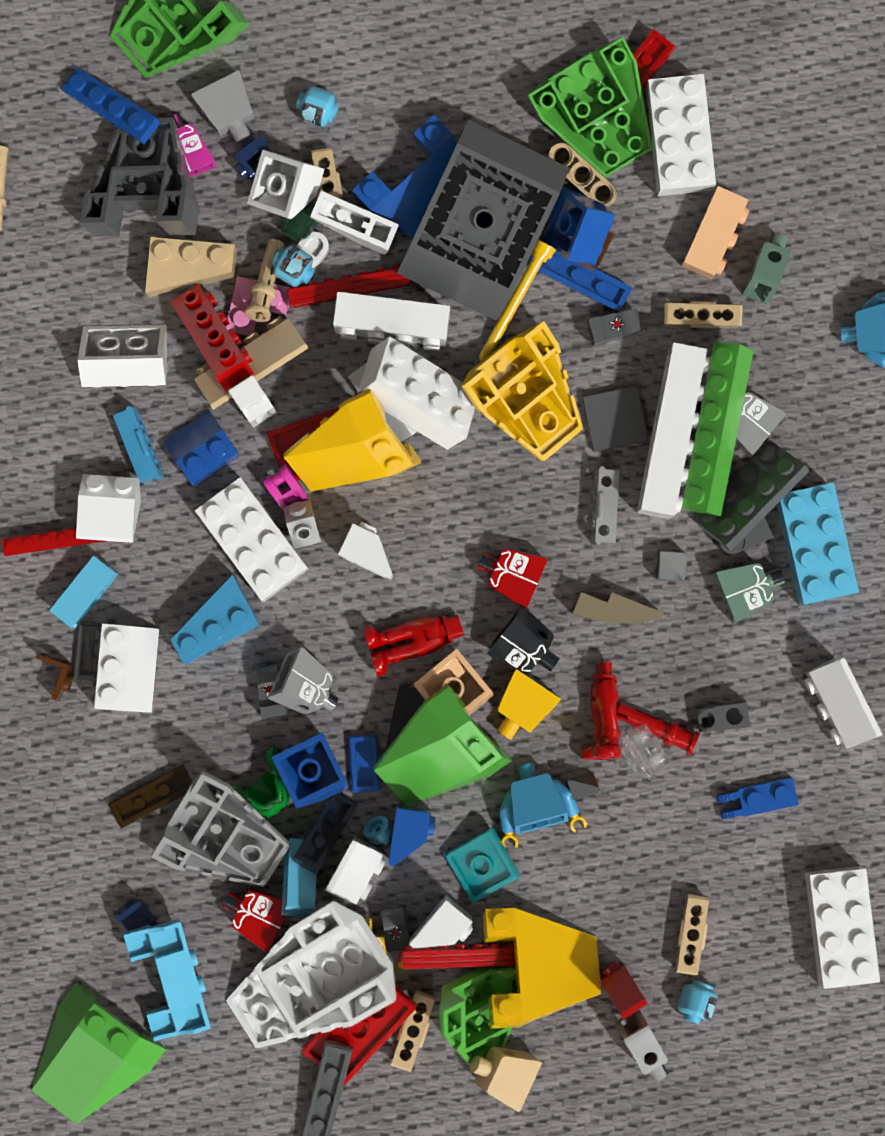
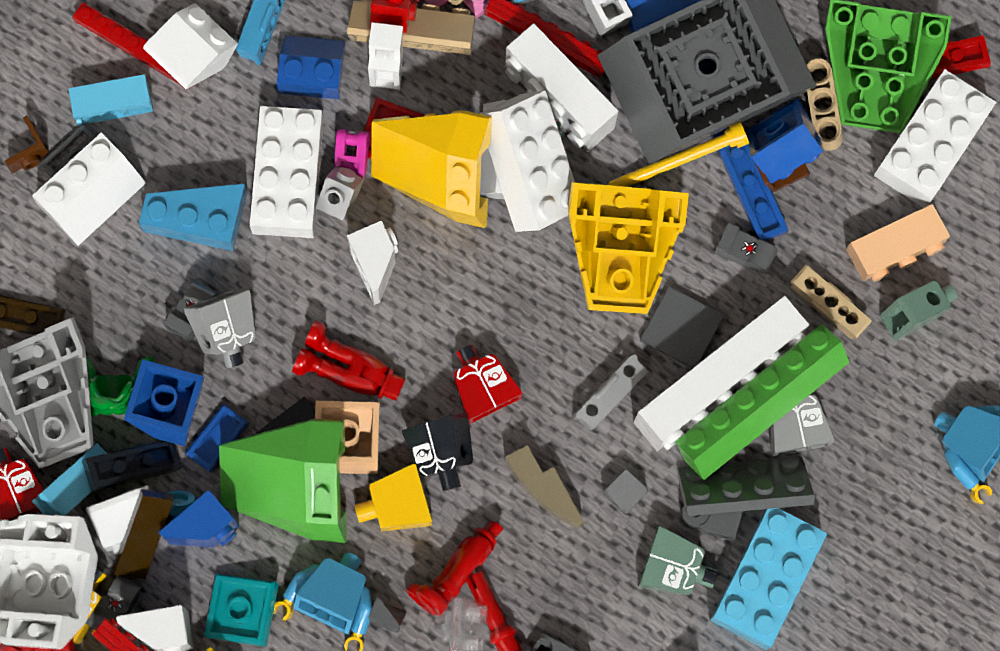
camera: 35 degrees right, 10 degrees down
none -> dark brown tile [113,489,174,579]

